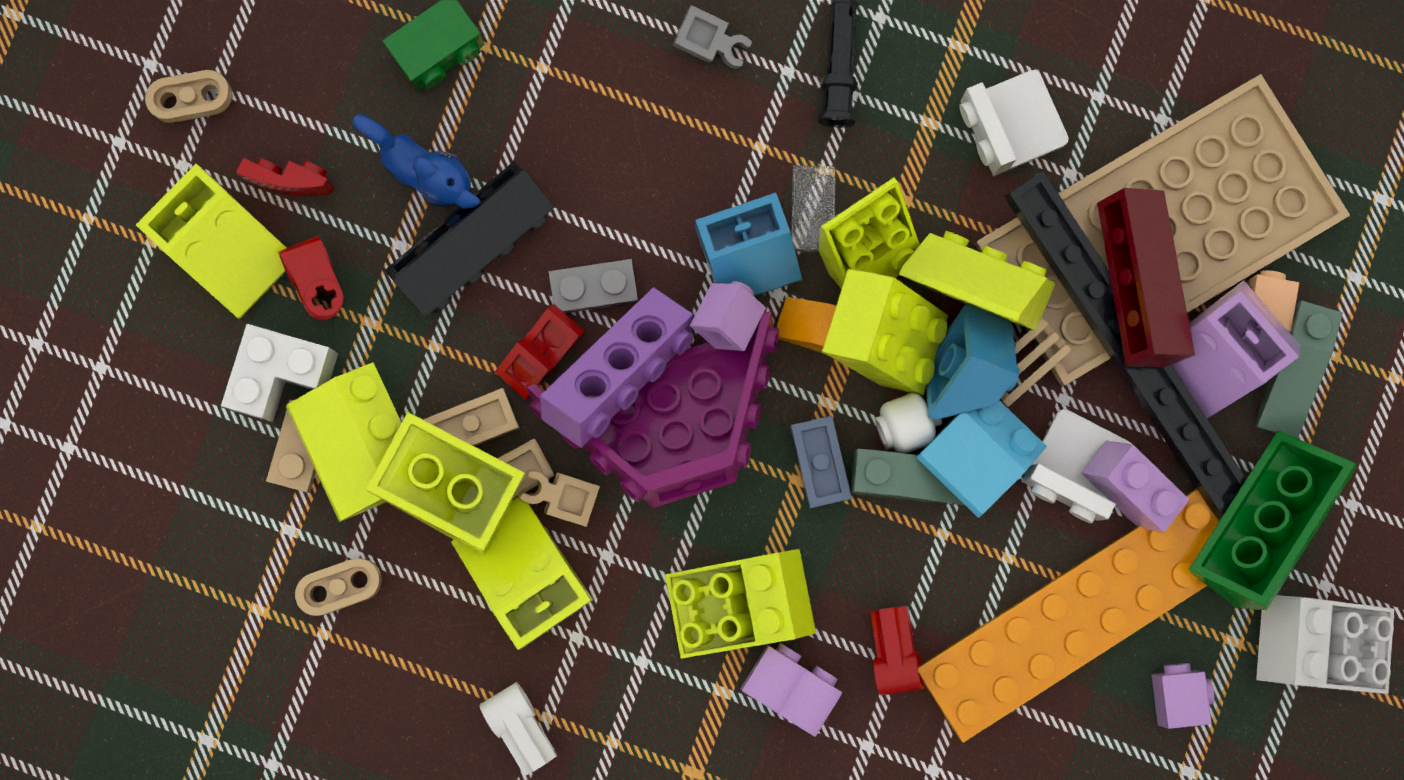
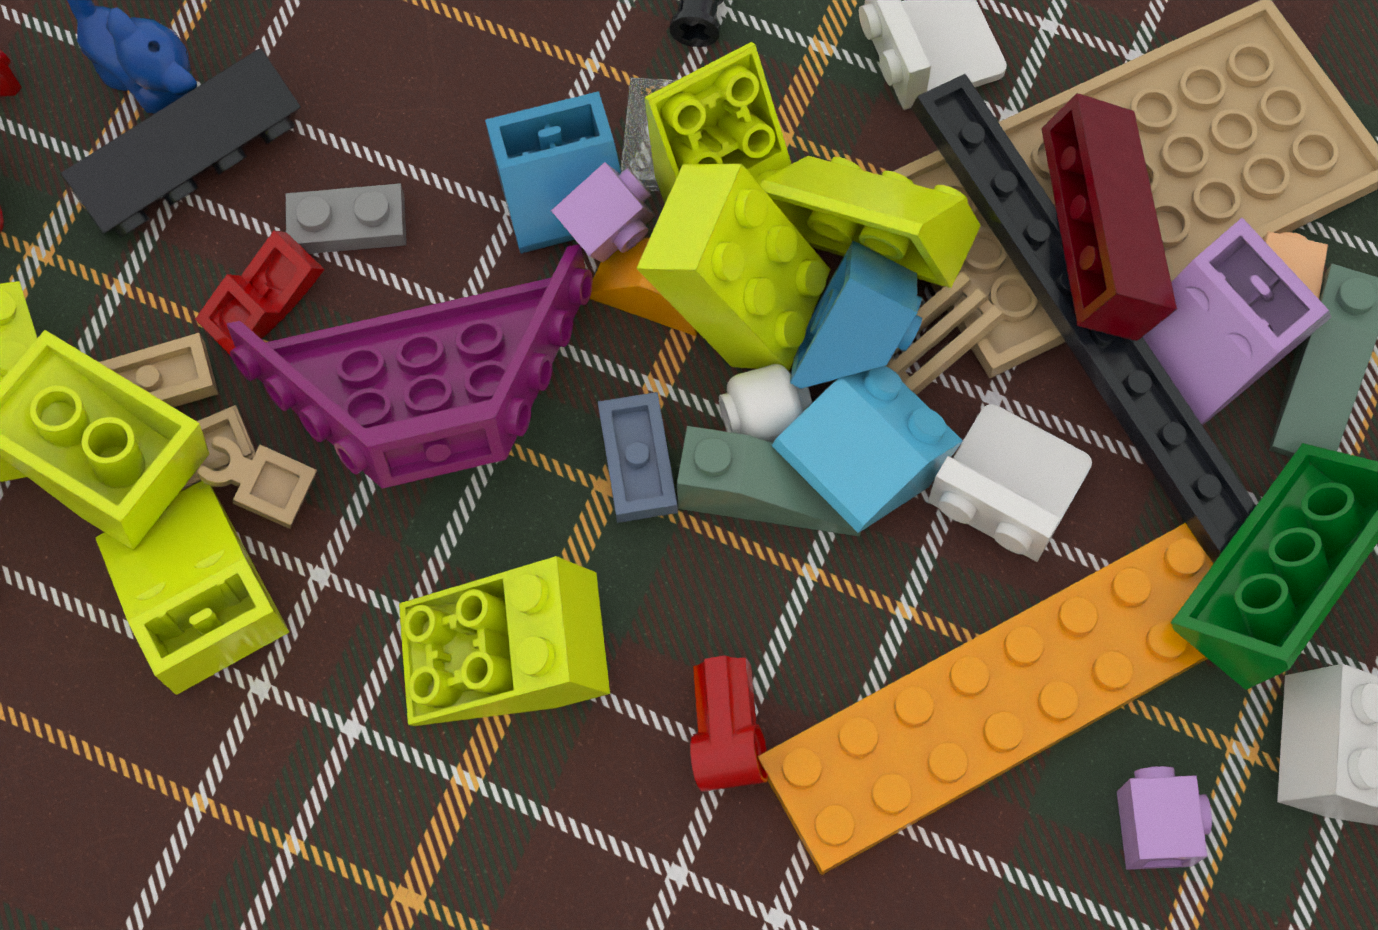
camera: 10 degrees right, 15 degrees down
white piece [479,682,557,776] -> none
medium lavender brick [540,287,694,448] -> none
lavender brick [690,281,766,351] -> none
lavender brick [740,643,843,737] -> none
lavender brick [1081,440,1189,533] -> none
none -> lavender brick [551,162,655,263]

